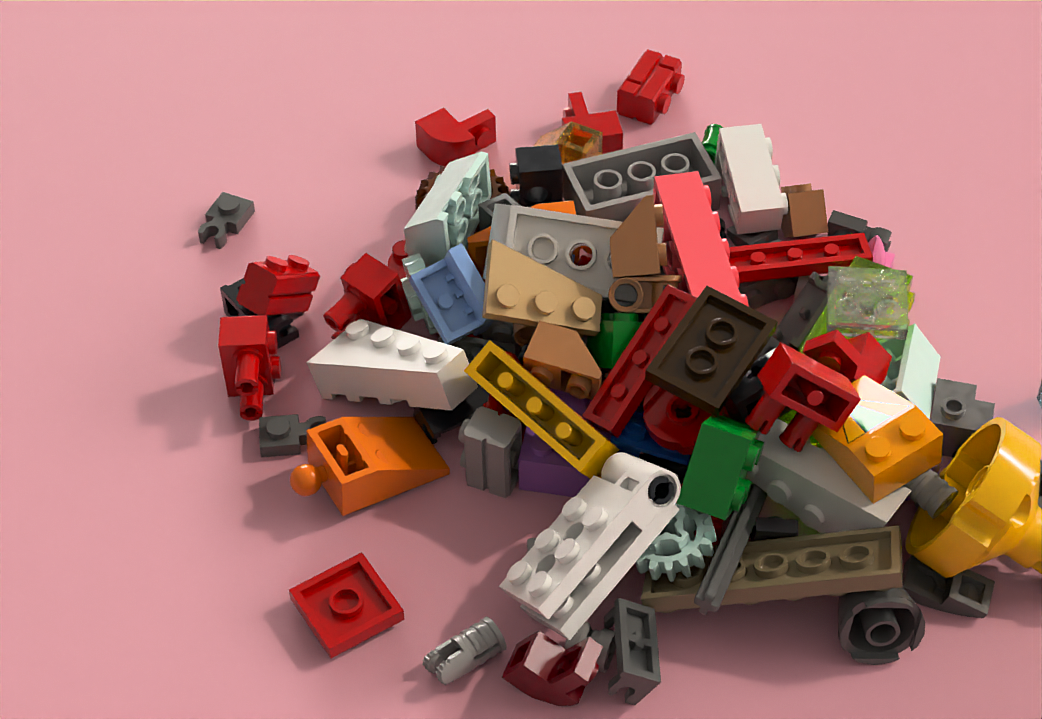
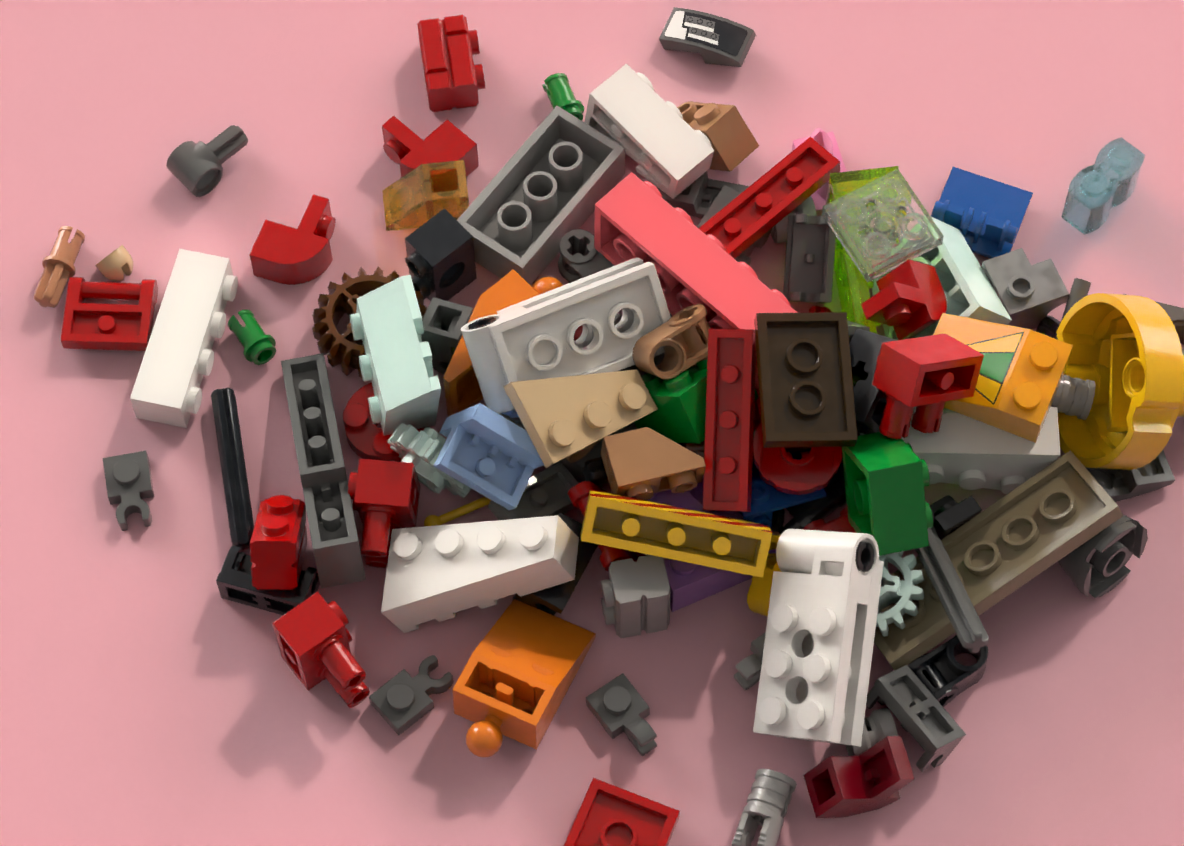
camera: 35 degrees left, 15 degrees up
medium nougat slope [610,195,667,279] -> none
dark grey plate [828,210,892,252] -> none
none -> nougat axle [34,226,85,308]
none -> red plate [61,277,158,351]
none -> tan hinge [95,245,133,281]
none -> white brick [130,249,238,428]
none -> dark grey axle [166,125,248,197]
none -> black axle [211,388,254,550]
none -> green pin [228,309,276,365]
none -> dark grey brick [281,353,366,588]
none -> dark grey plate [586,673,657,756]
none -> slope [659,7,756,67]
none -> black piece [908,635,988,707]
none -> blue hinge [931,167,1033,258]

